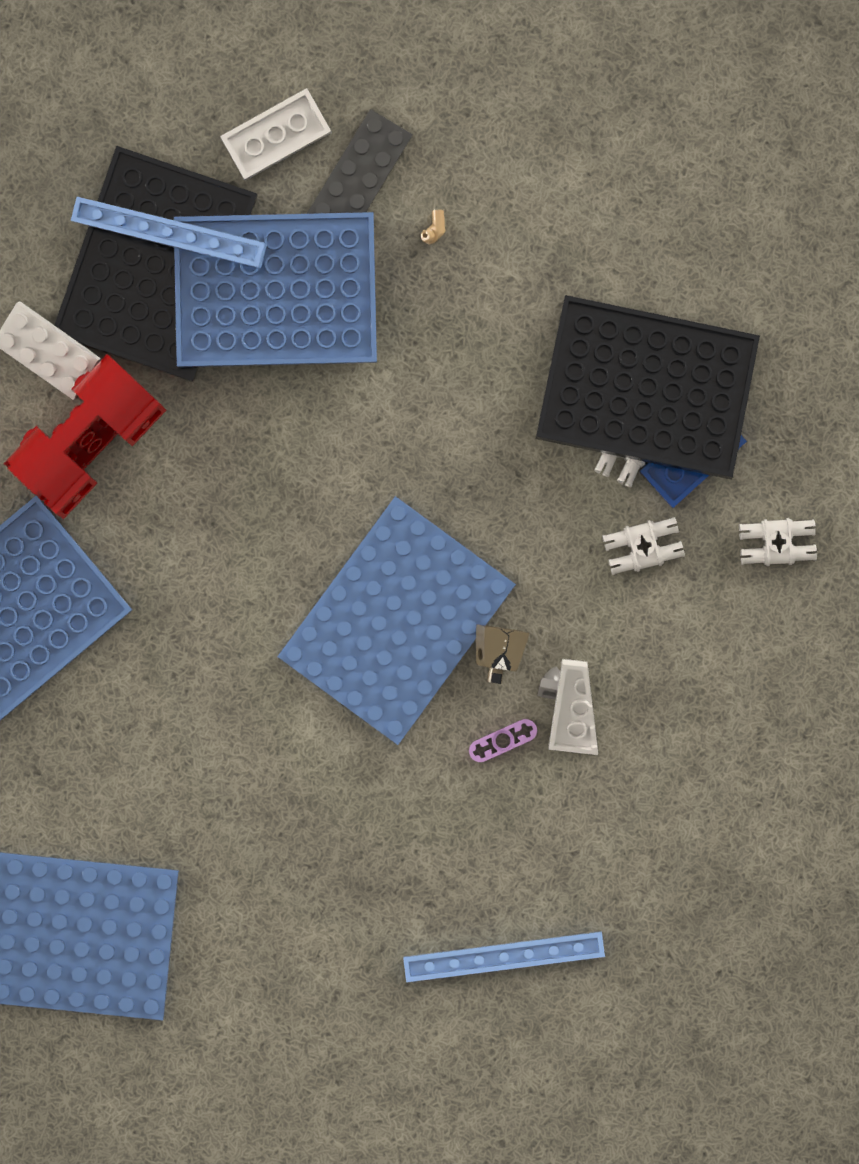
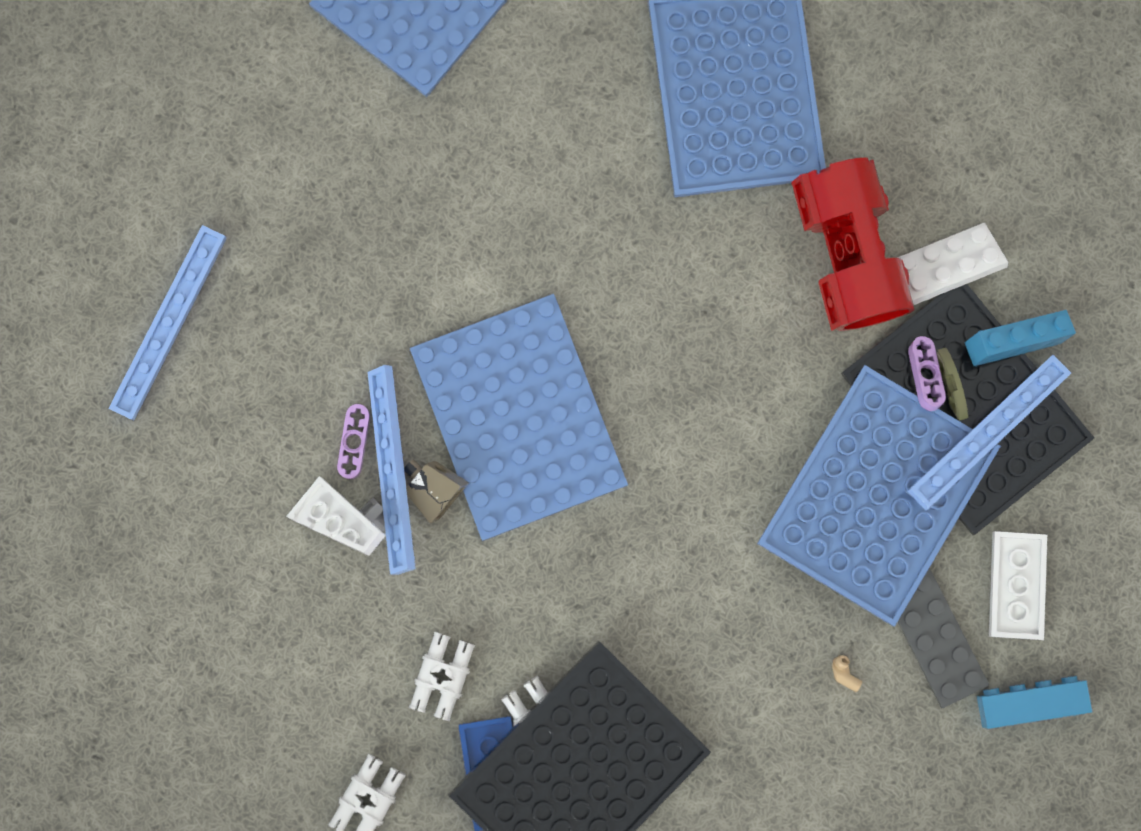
camera: 120 degrees right, 5 degrees down
none -> light blue plate [368,365,415,575]
none -> lavender beam [908,336,946,411]
none -> olive tile [937,348,968,420]
none -> dark azure brick [965,310,1076,366]
none -> dark azure brick [977,676,1092,729]

